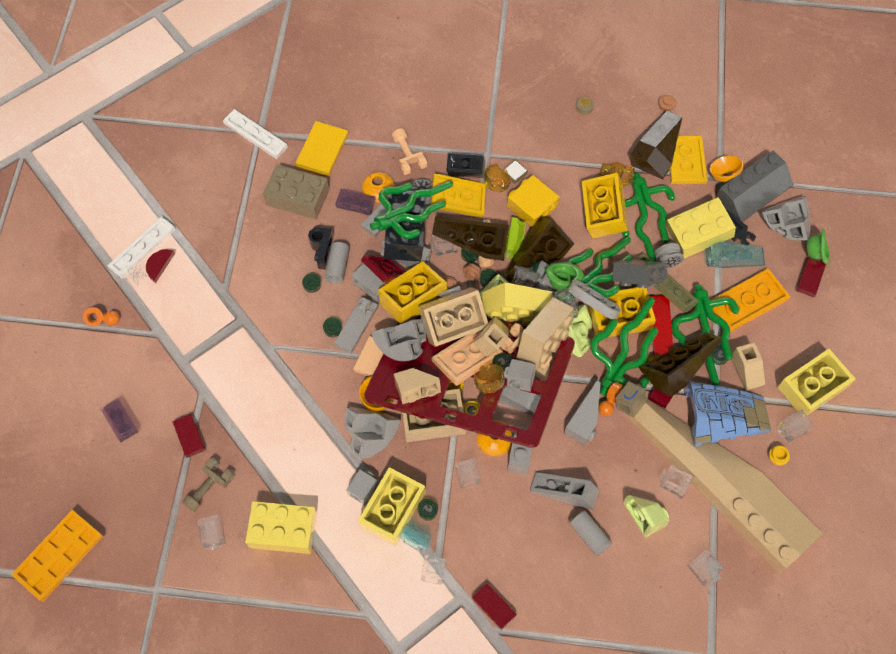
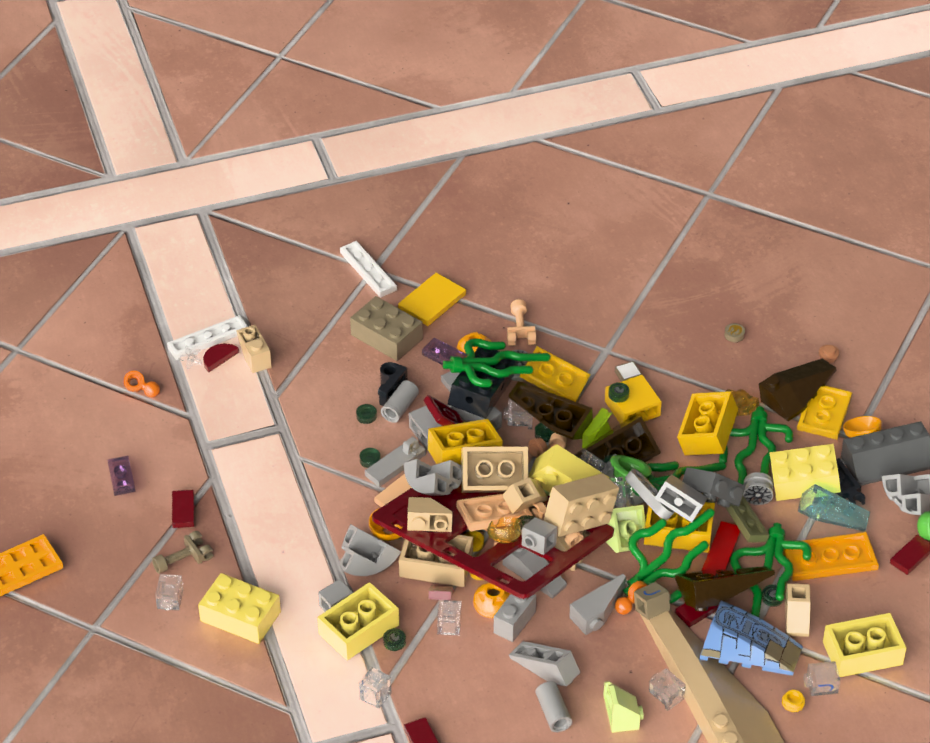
camera: 20 degrees right, 20 degrees down
clear light blue brick [400,524,432,552] -> none
black brick [446,153,486,178] -> none
clear yellow hair [484,164,511,192] -> none
none -> tan slope [236,325,272,373]
none -> tile [429,585,453,600]
none -> clear green tile [608,382,629,402]
none -> light grey brick [654,474,708,523]

